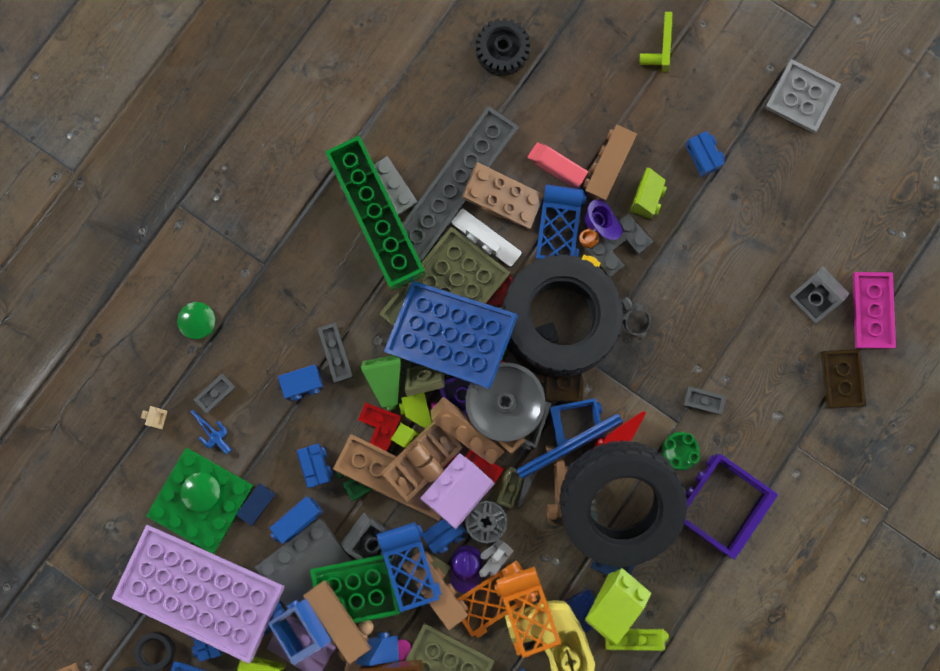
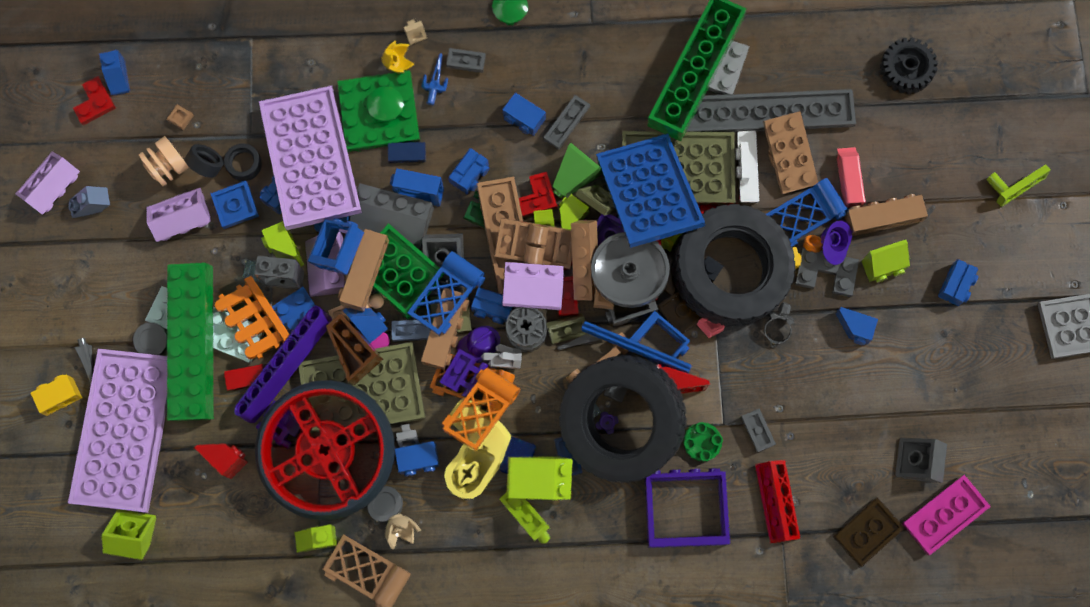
camera: 55 degrees right, 5 degrees down
none -> yellow piece [382,41,414,73]
none -> sand blue plate [392,319,431,341]
none -> dark purple plate [440,349,488,397]
none -> dark purple plate [596,412,618,434]
none -> coral plate [697,318,725,338]
none -> red fence [755,460,801,544]
none -> blue slope [836,307,878,345]

